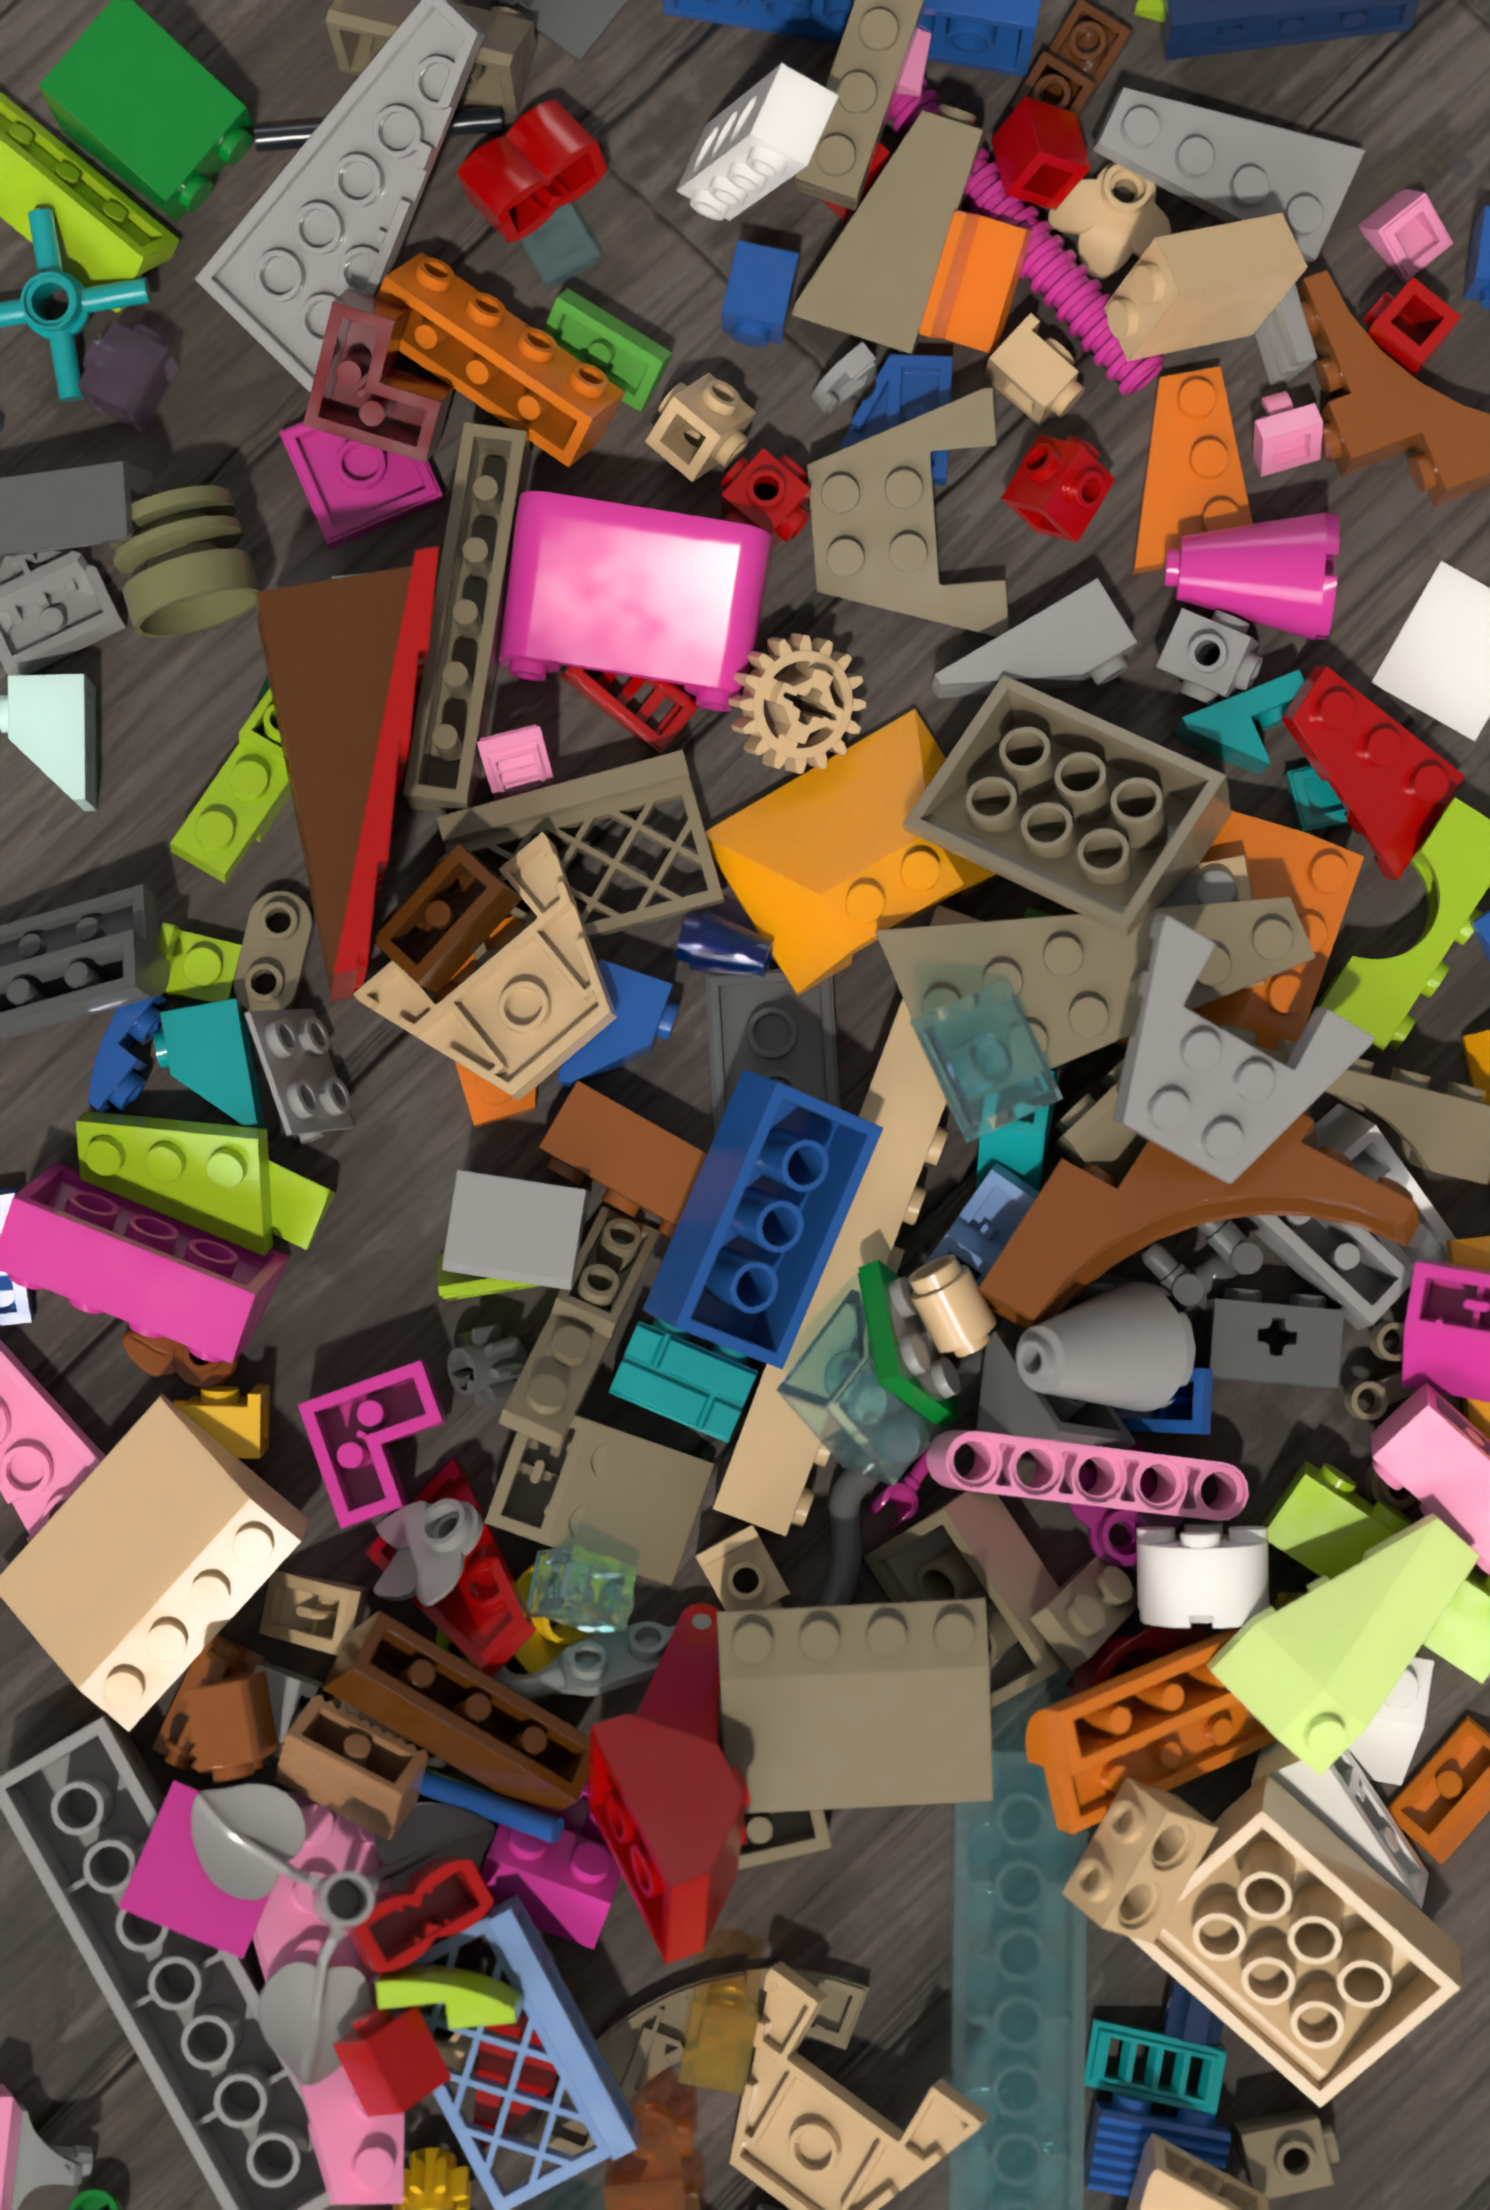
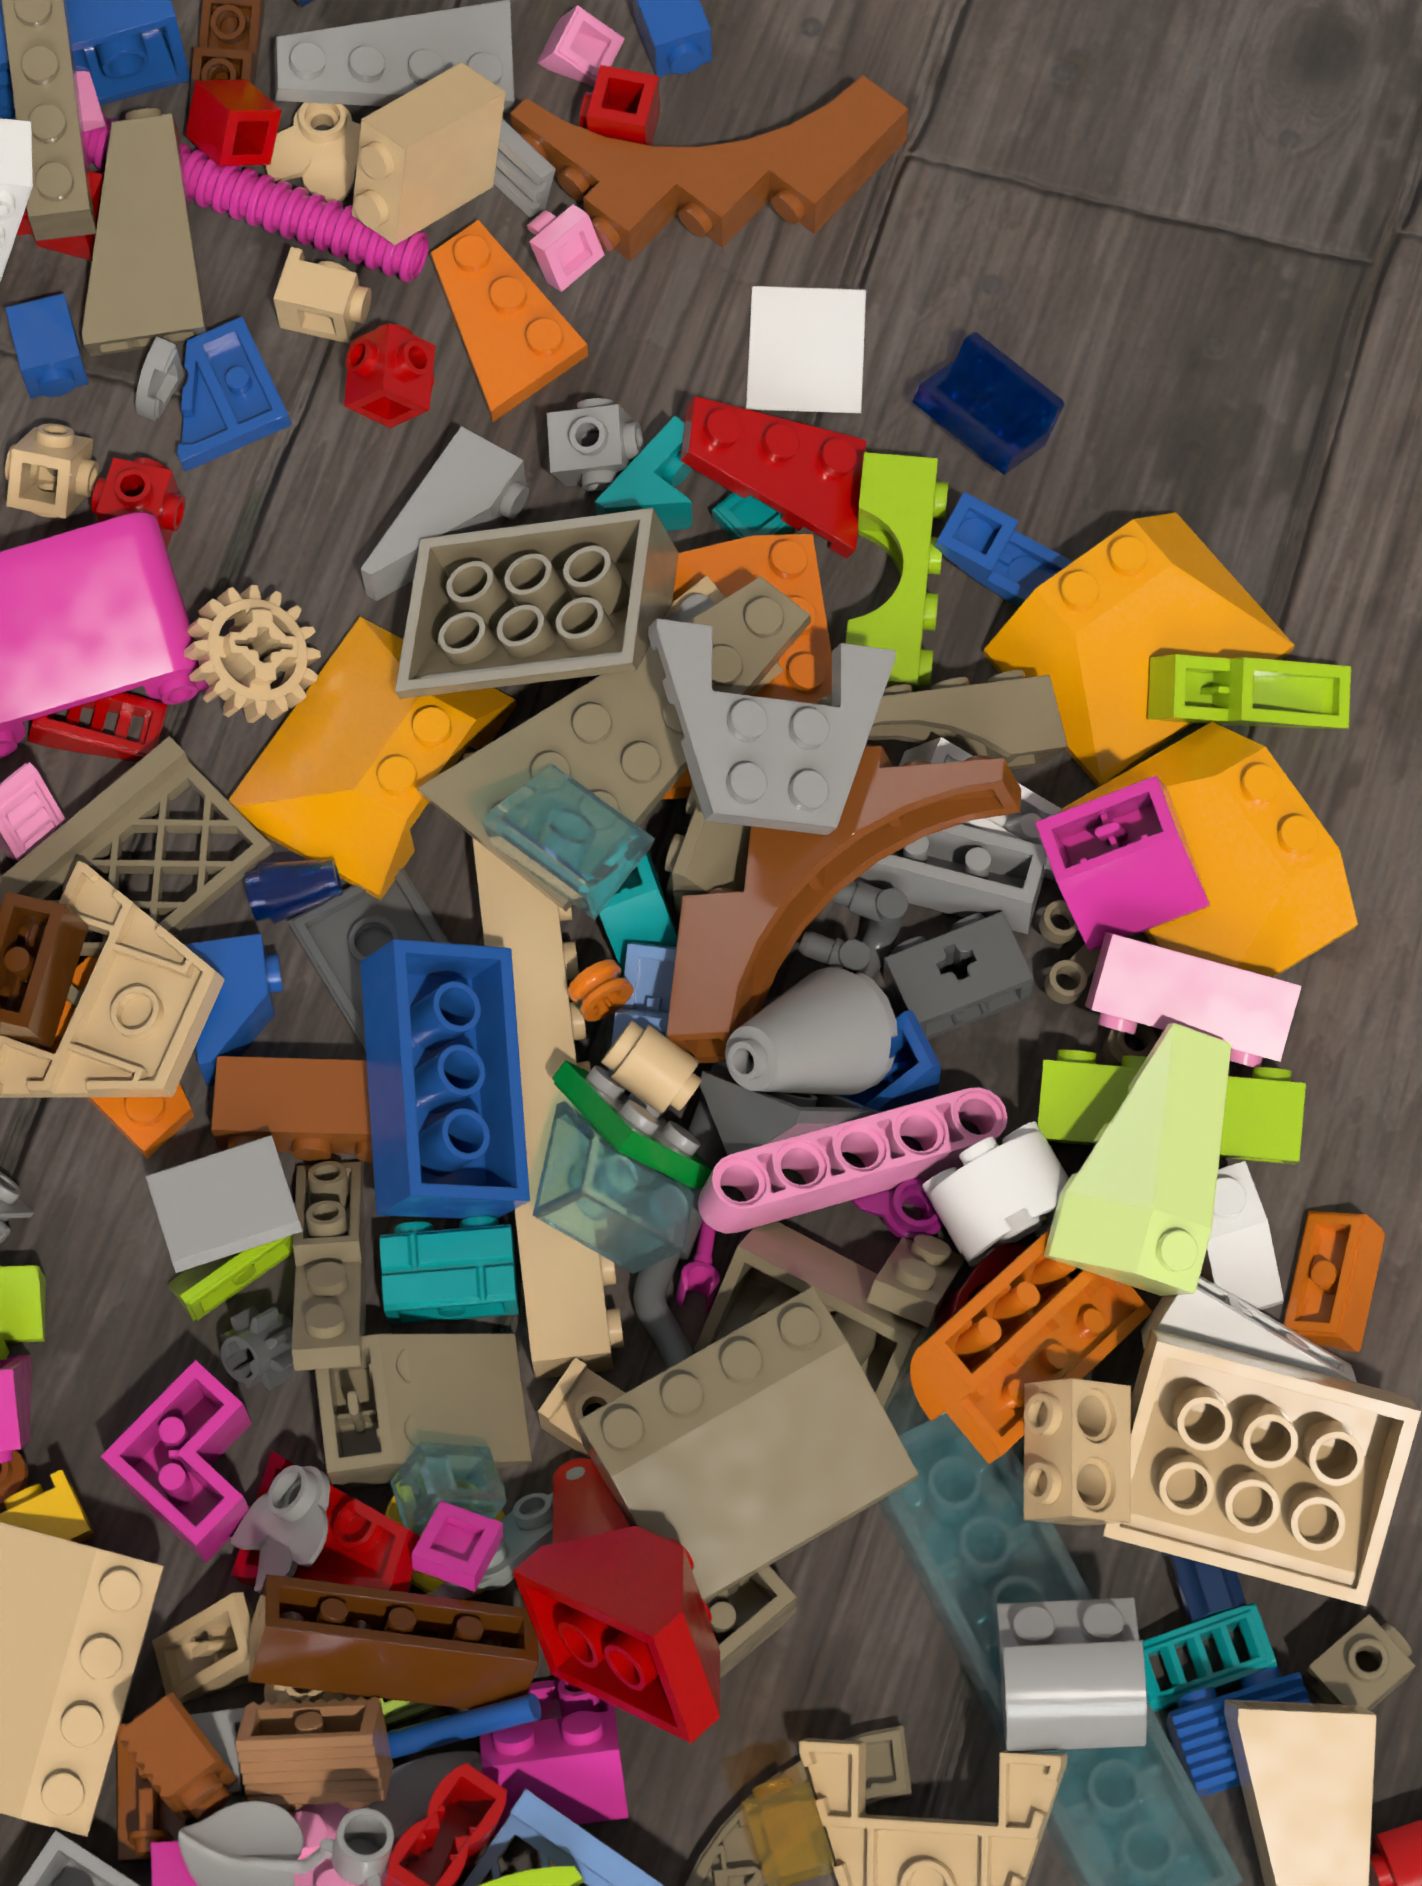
camera: 25 degrees left, 15 degrees down
dark tan wing [807,388,1009,637] -> none
orange panel [919,210,1033,354] -> none
dark pink cone [1164,512,1340,640] -> none
none -> dark pink tile [411,1501,504,1592]
none -> orange bush [568,959,634,1021]
none -> light grey brick [996,1598,1147,1752]

